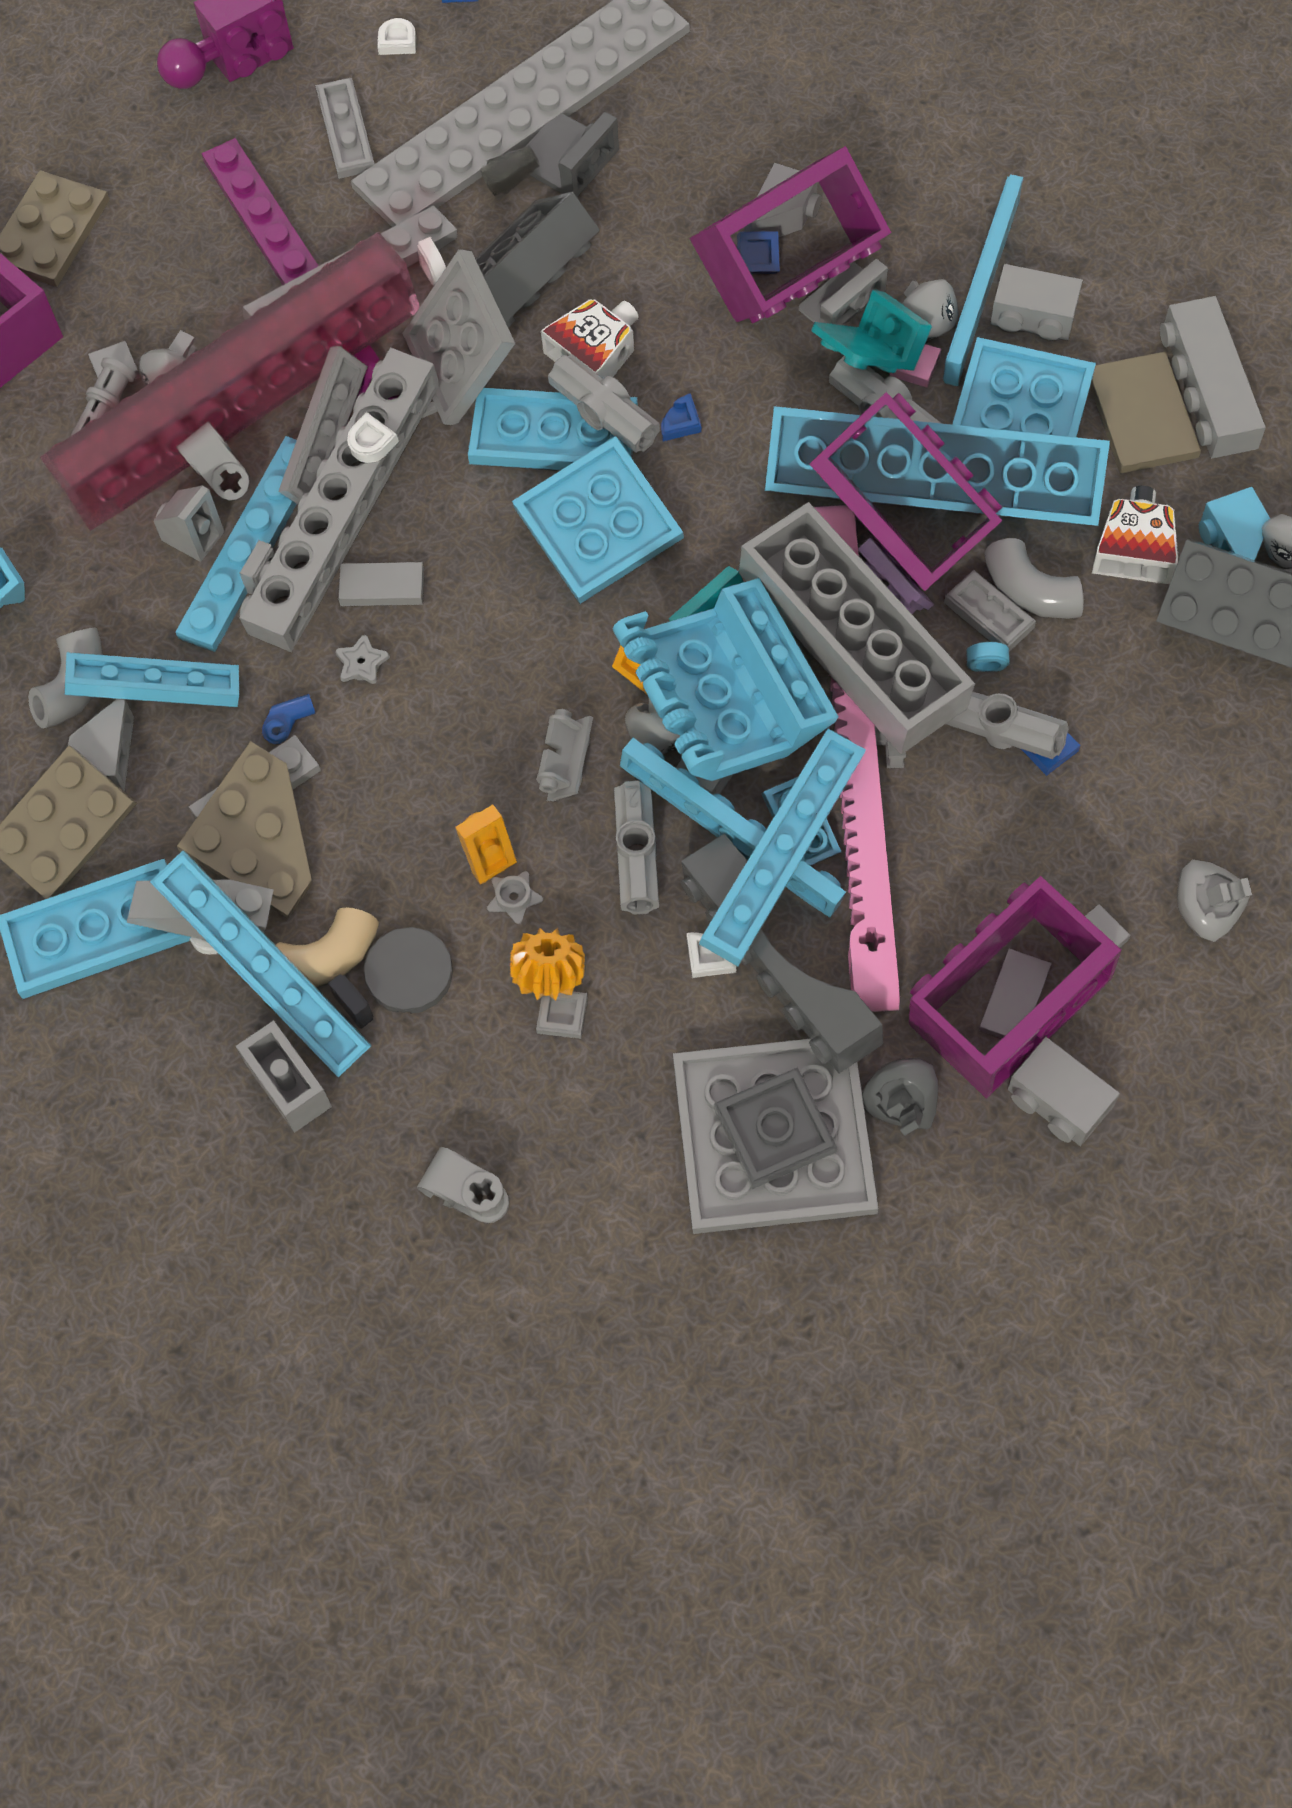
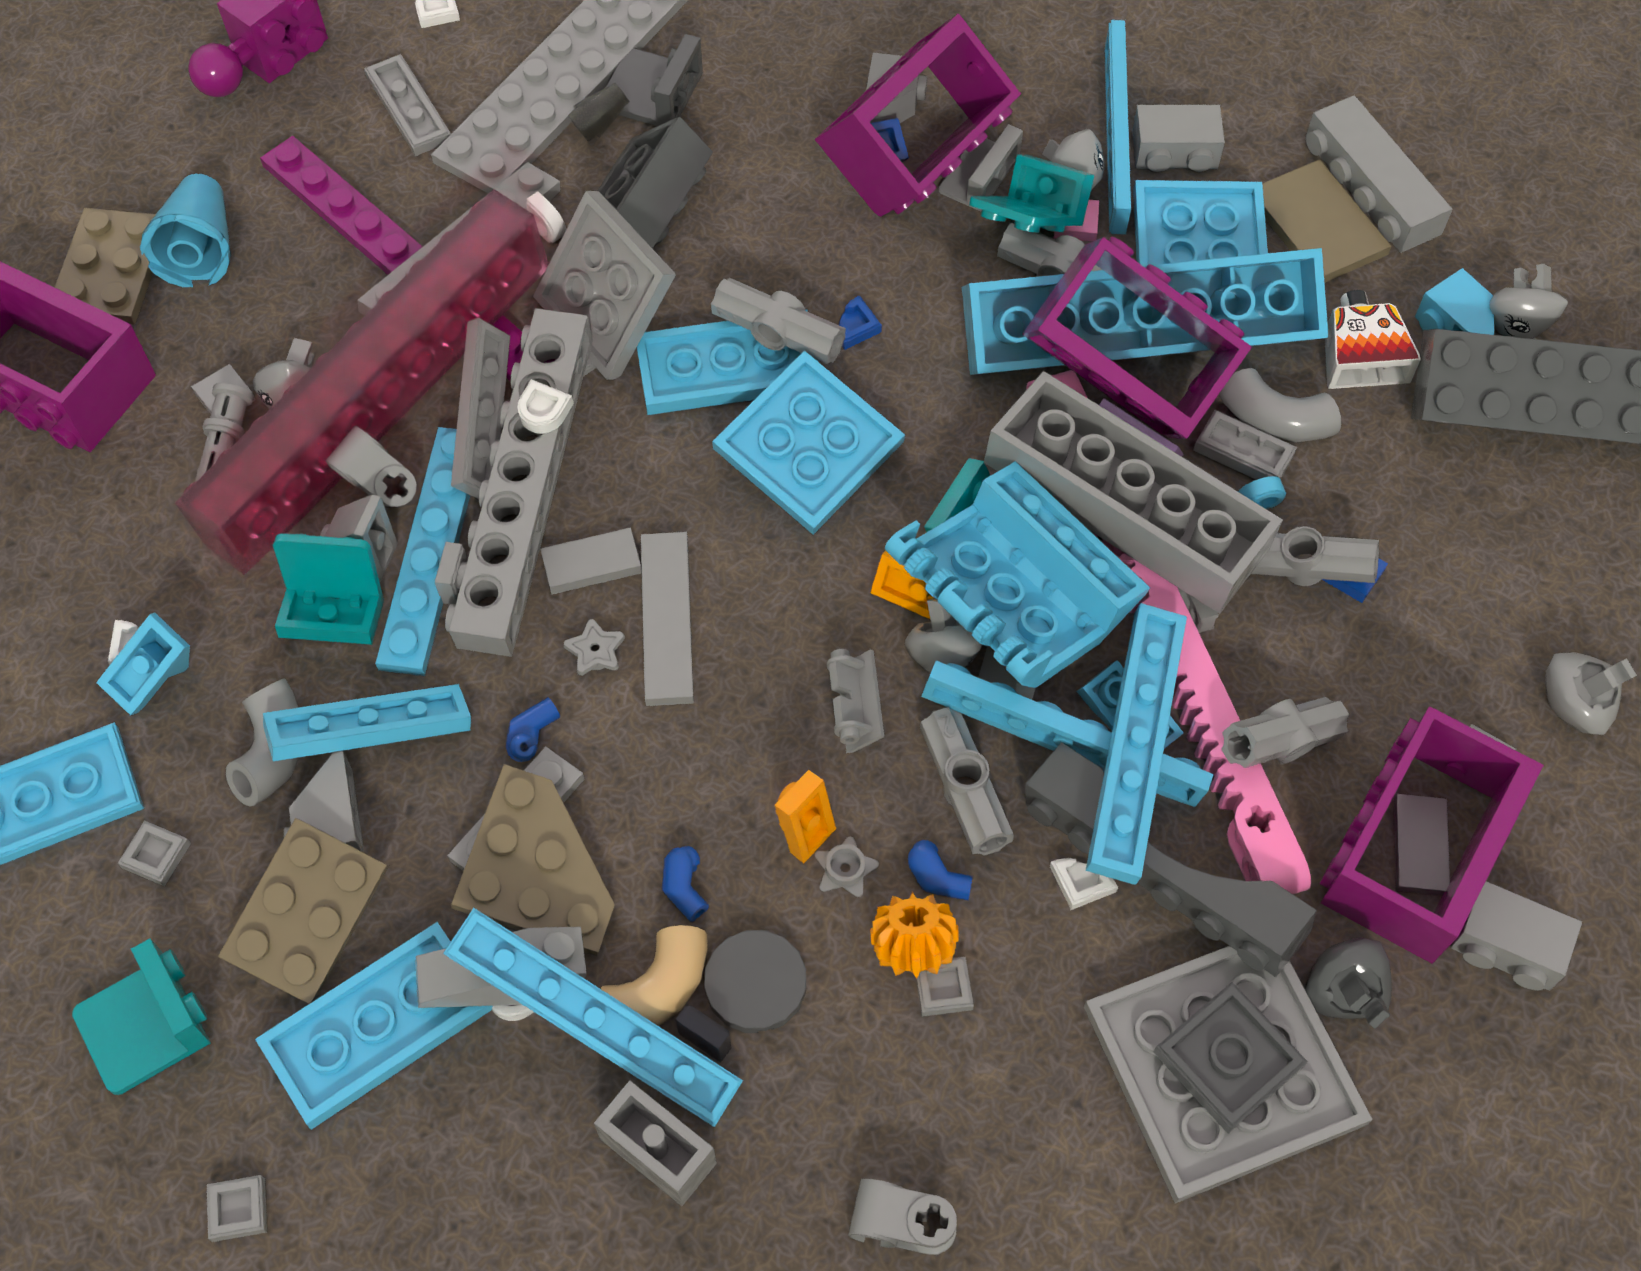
camera: 20 degrees left, 5 degrees down
torso [541,300,639,379] -> none
none -> medium azure cone [140,174,231,287]
none -> teal bracket [273,534,384,645]
none -> light grey tile [641,532,694,706]
none -> blue arm [662,846,709,922]
none -> blue arm [908,840,973,901]
none -> light grey piece [1221,697,1349,768]

